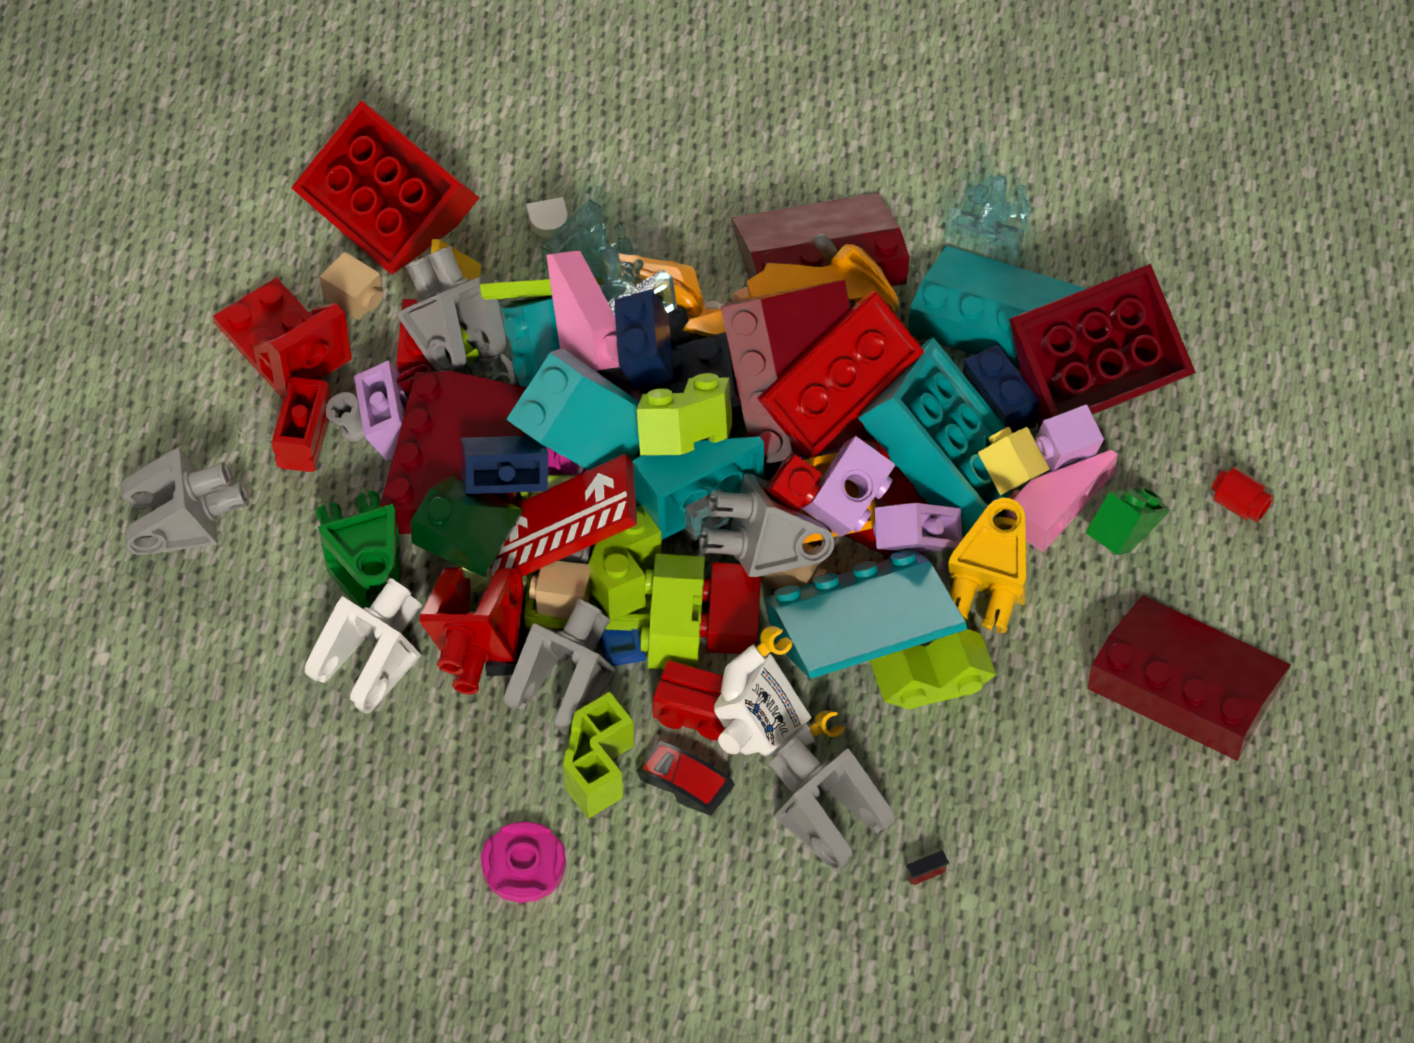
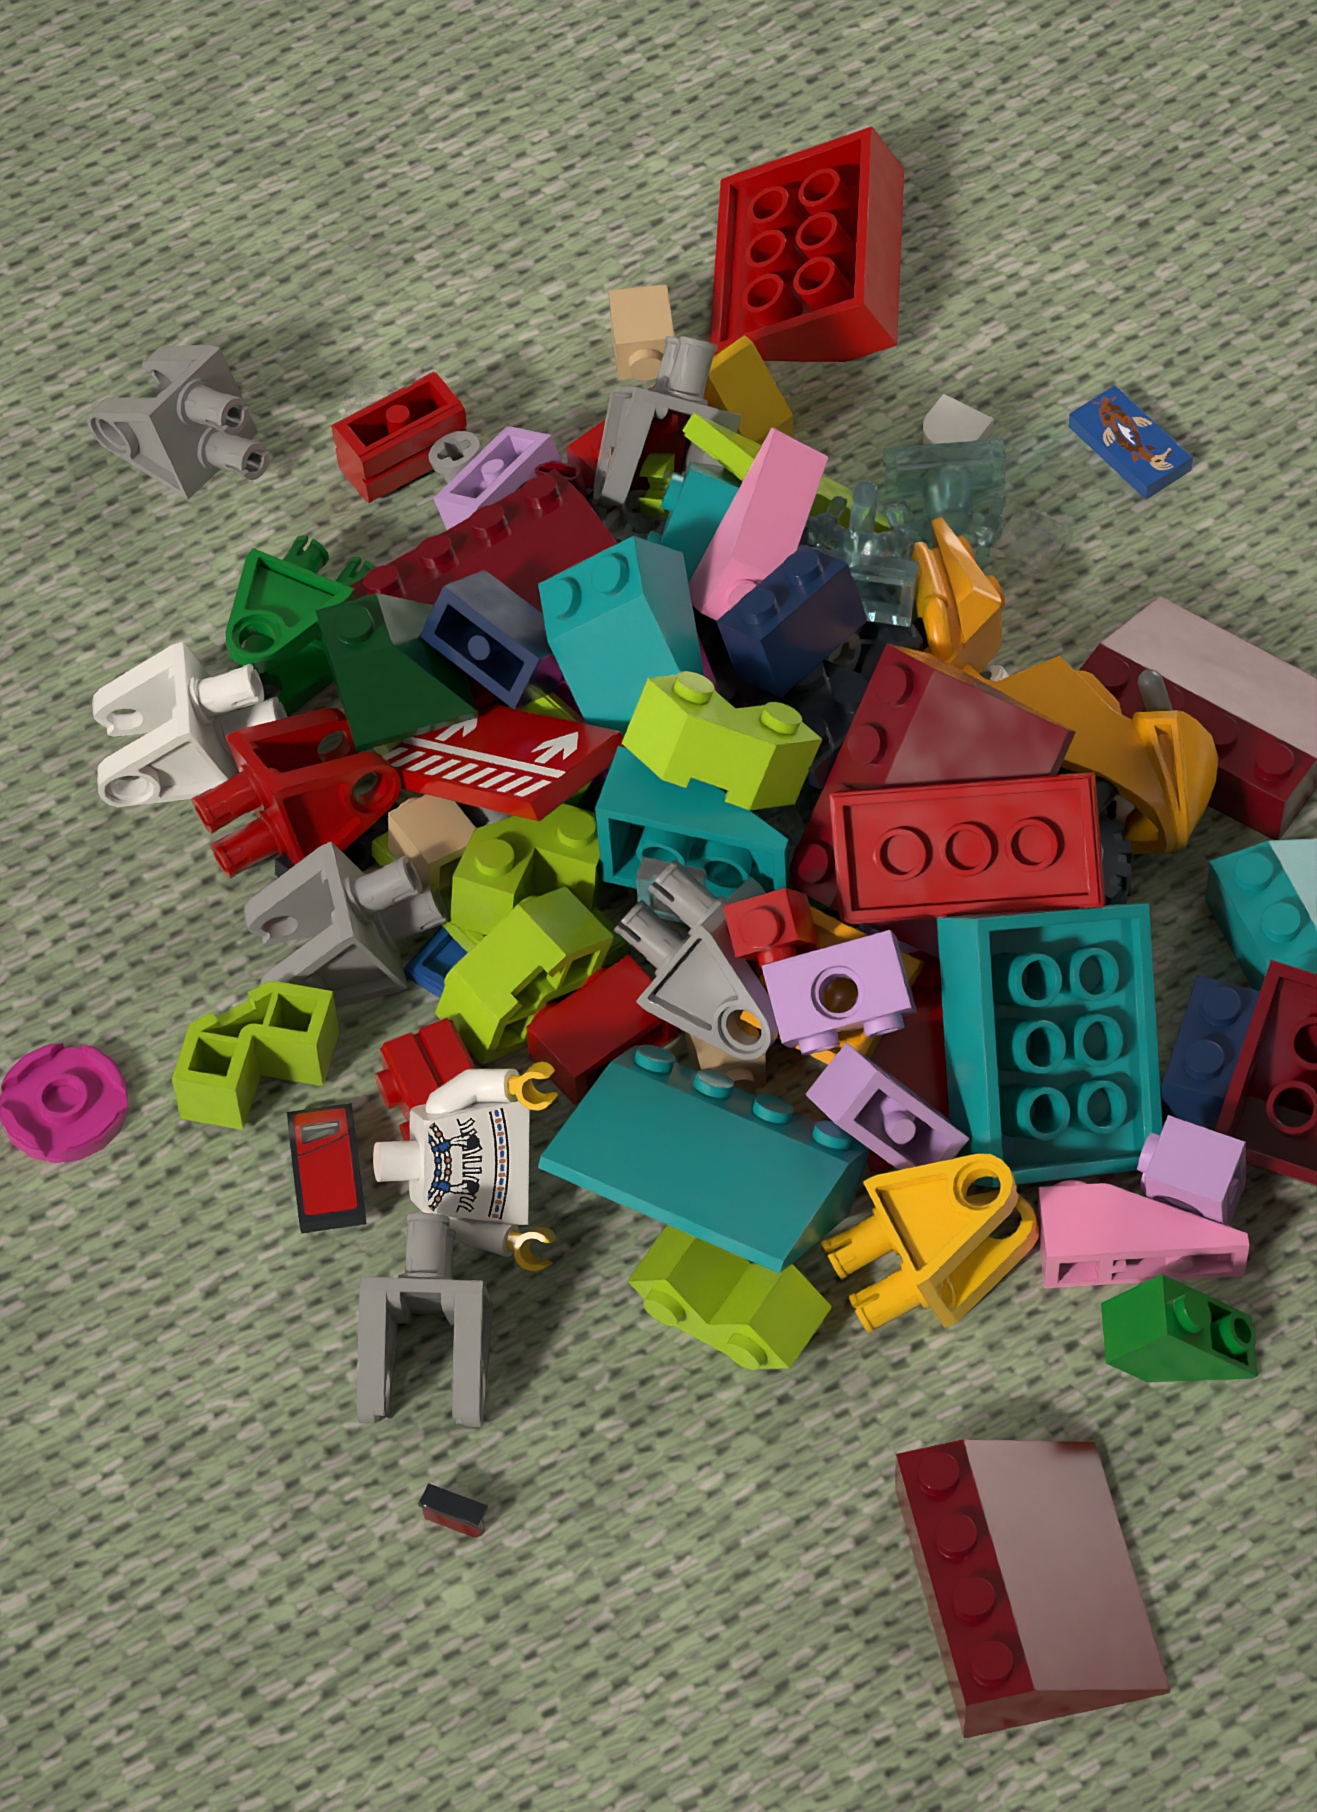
camera: 50 degrees right, 0 degrees up
red bracket [213,277,352,399] -> none
light yellow brick [978,427,1050,495] -> none
none -> tile [1068,385,1193,500]

